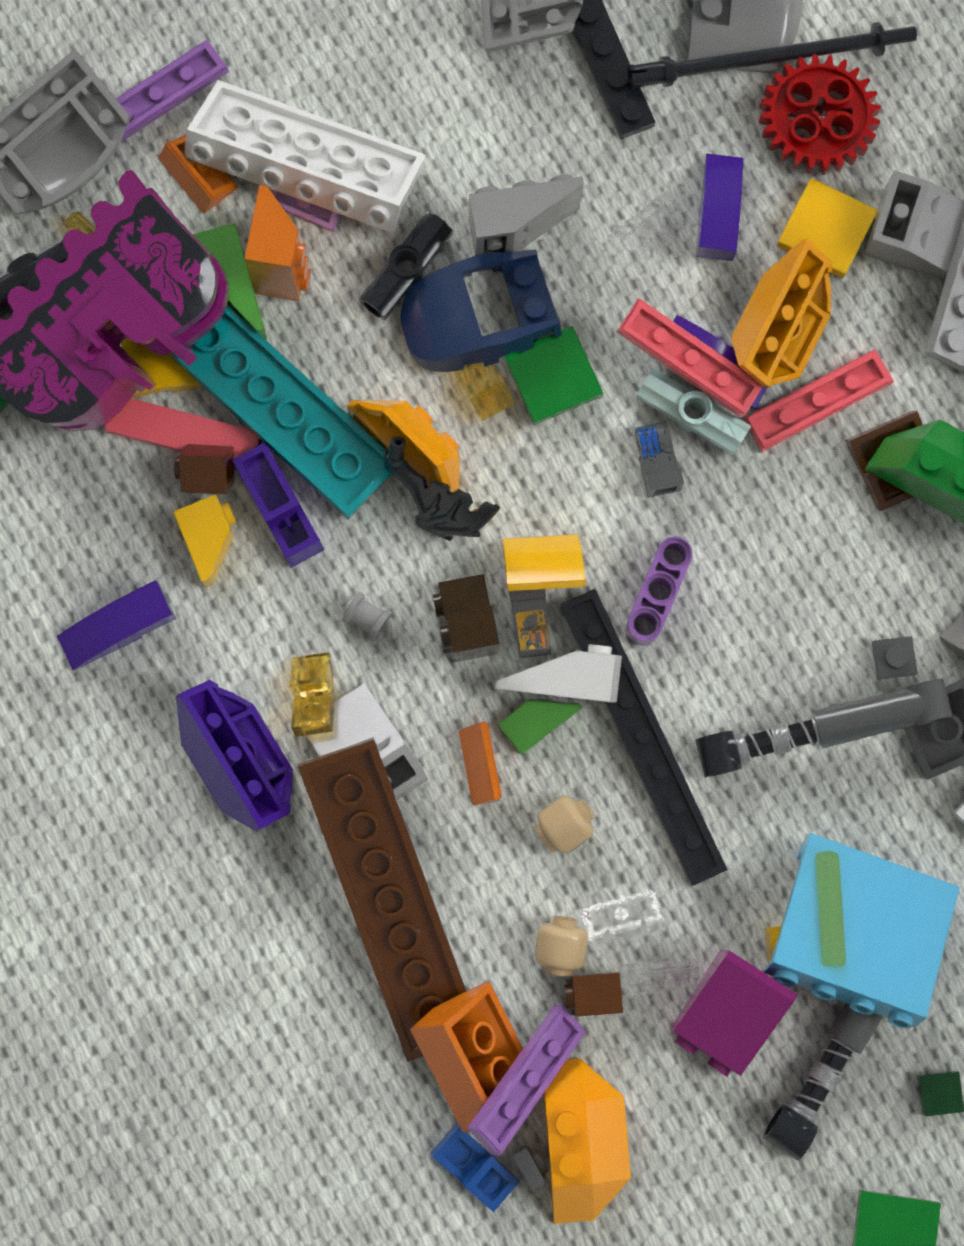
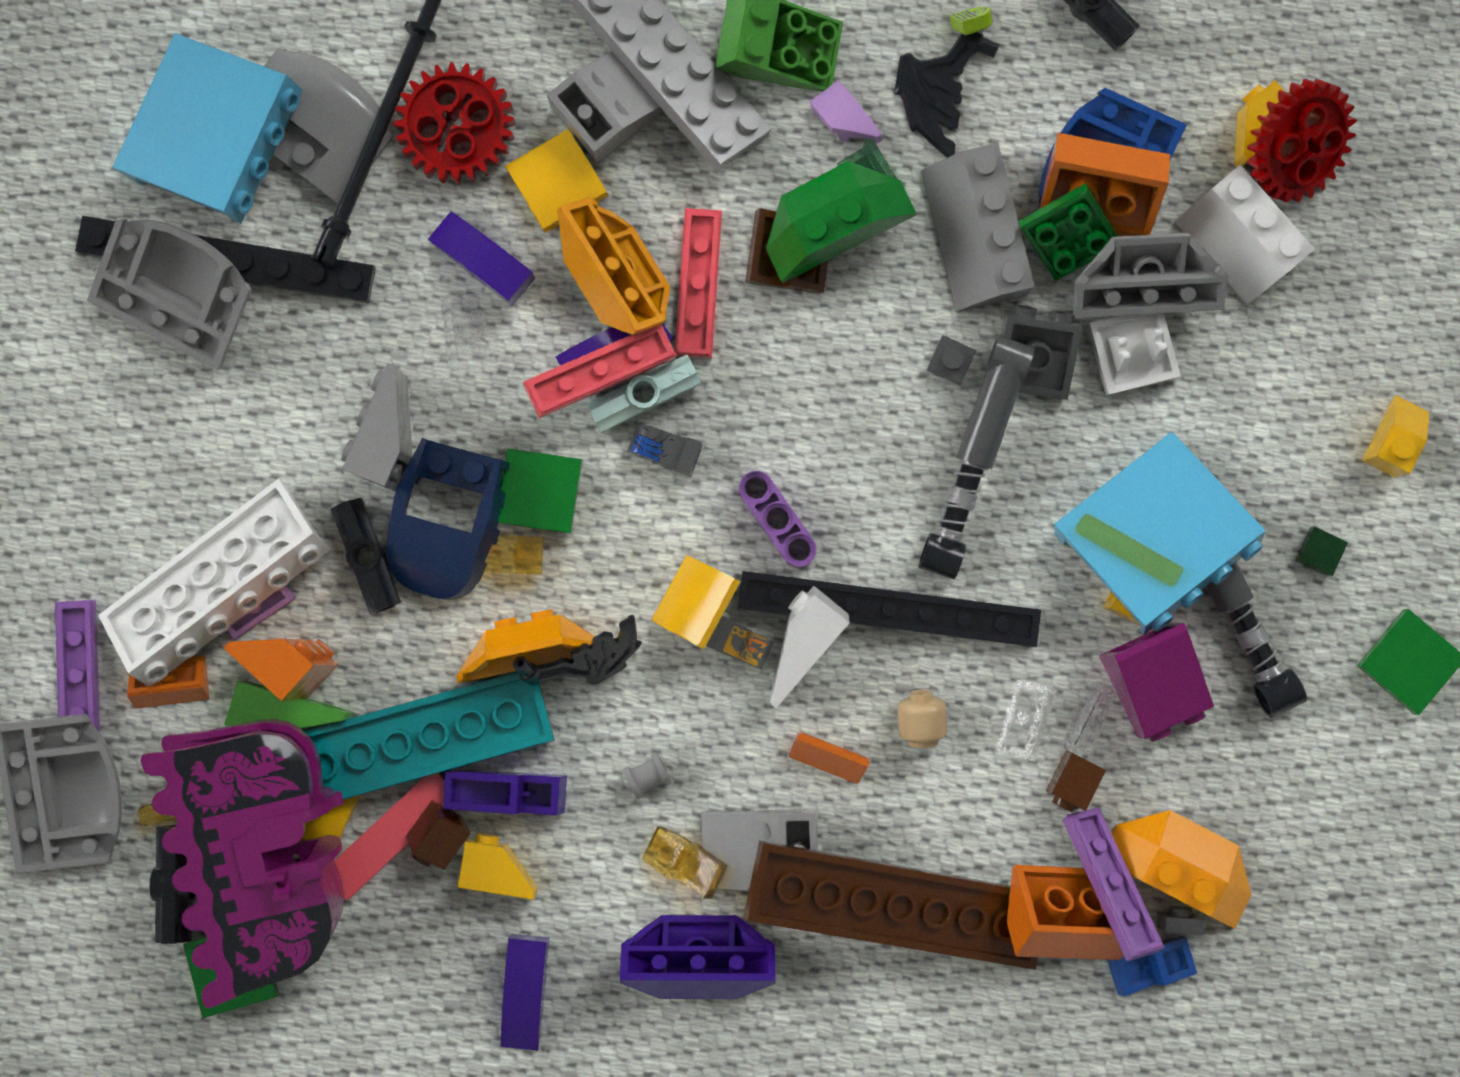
camera: 55 degrees left, 5 degrees up
dark brown brick [432,574,499,663] -> none
bright green slope [498,698,582,755] -> none
tan head [535,916,588,976] -> none

